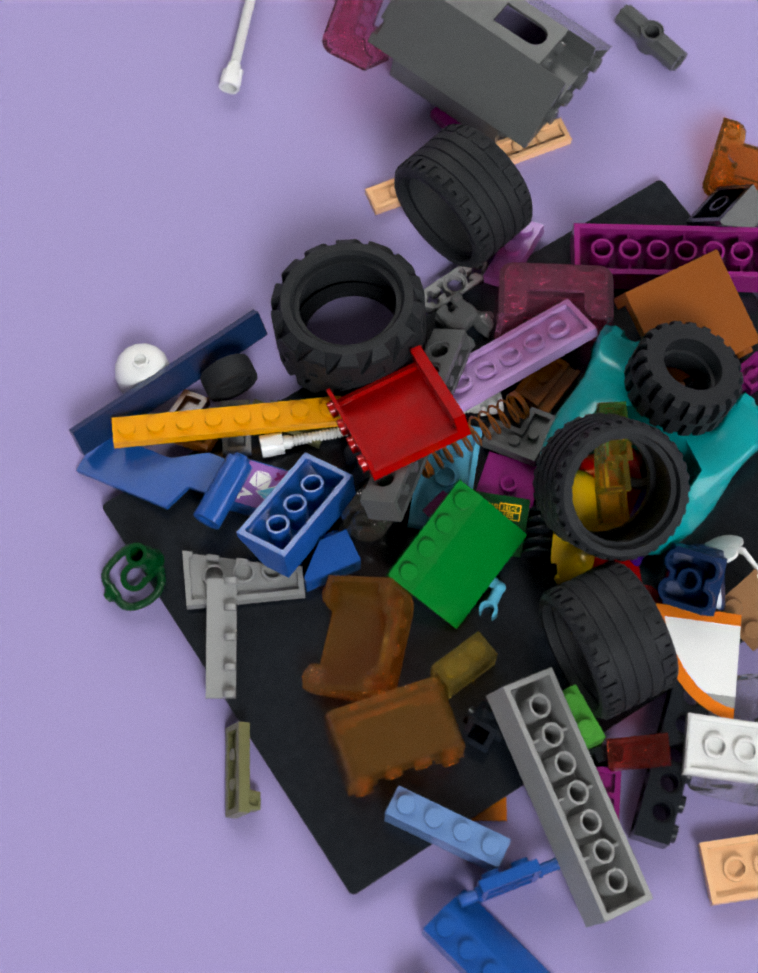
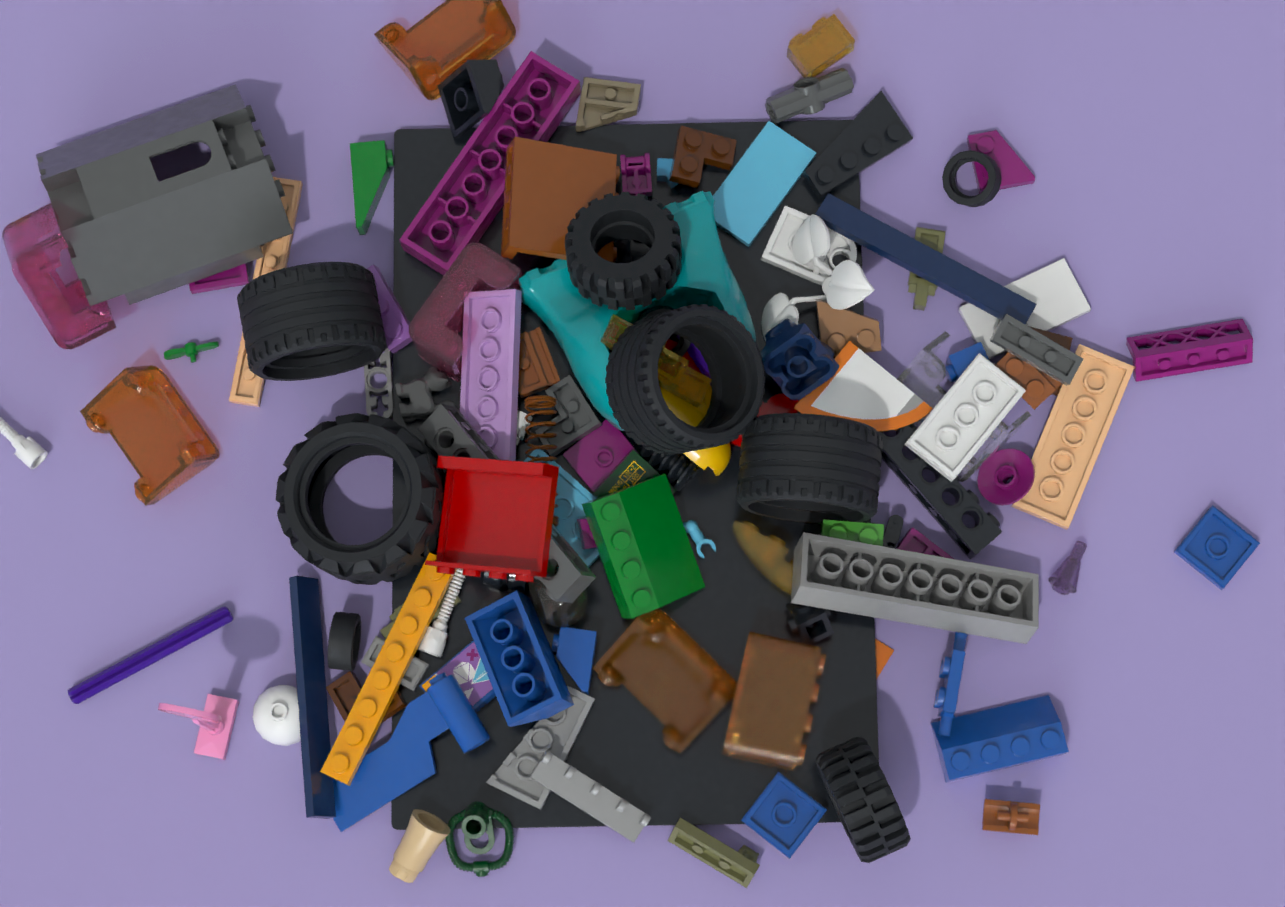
camera: 50 degrees left, 10 degrees up
medium blue brick [384,785,511,871] -> none
clear yellow brick [430,631,497,699] -> none
clear red plate [606,733,672,772] -> none
dark grey piece [614,4,687,71] -> none
none -> dark purple axle [68,606,233,704]
none -> clear orange windscreen [80,365,220,506]
none -> bright pink piece [158,694,239,760]
none -> green piece [164,342,219,363]
none -> green slope [350,140,394,235]
none -> tan plant [389,809,450,883]
none -> clear yellow slope [732,521,793,595]
none -> blue tile [741,772,827,859]
none -> black tyre [815,737,911,863]
none -> magenta dish [977,449,1035,505]
none -> clear purple cone [1048,541,1087,595]

